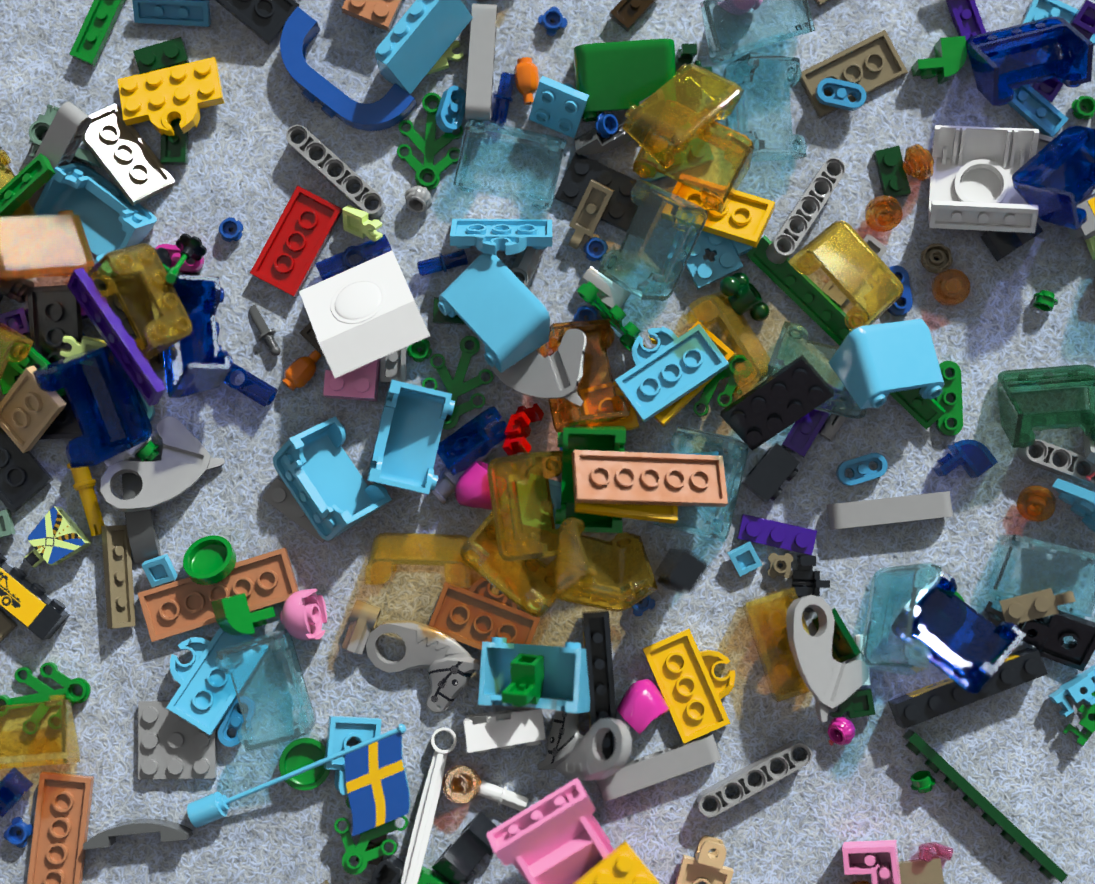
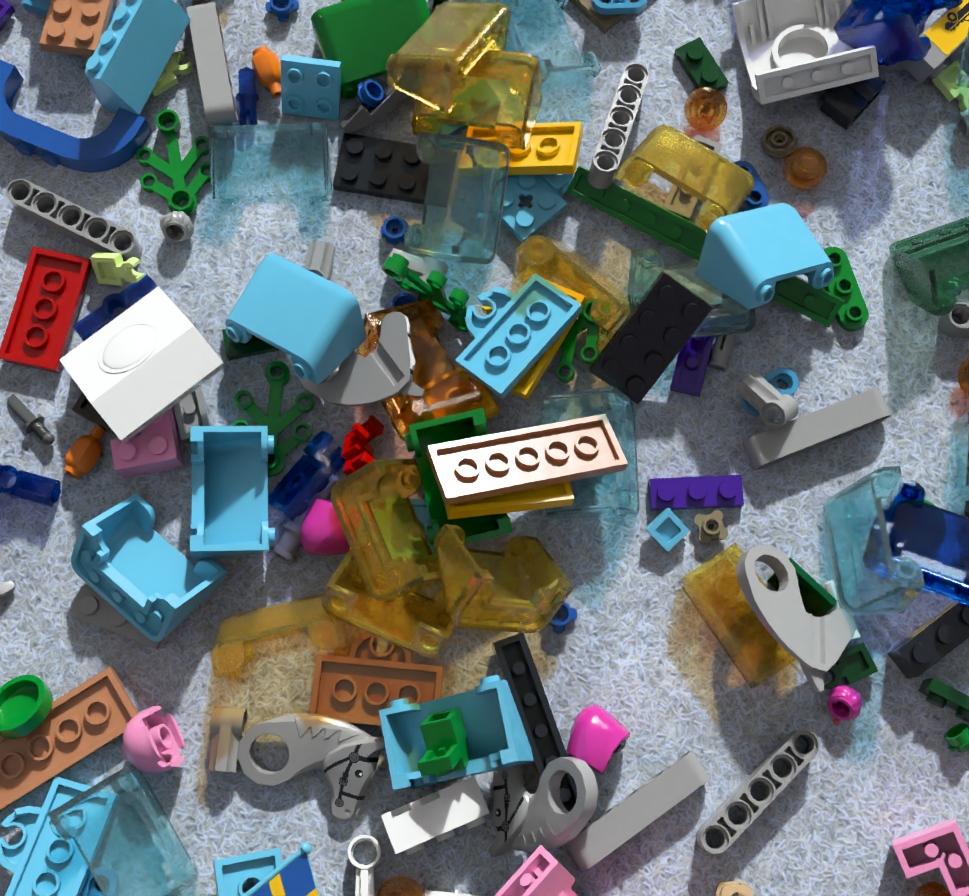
camera: 10 degrees left, 10 degrees down
green brick [211,593,275,636] -> none
green plate [407,339,432,362] -> none
clear blue axle [417,249,468,276] -> none
dark azure plate [435,85,466,133] -> none
medium azure plate [450,219,552,255] -> none
dark tan plate [568,180,614,249] -> none
yellow plate [642,628,735,744] -> none
black brick [654,549,709,594] -> none
dark green piece [720,272,770,321] -> none
black brick [741,443,800,502] -> none
black piece [792,555,830,612] -> none
clear orange plate [903,144,934,181] -> none
clear blue brick [933,439,998,478] -> none
green plate [1033,290,1058,311] -> none
none -> light grey piece [736,370,799,429]

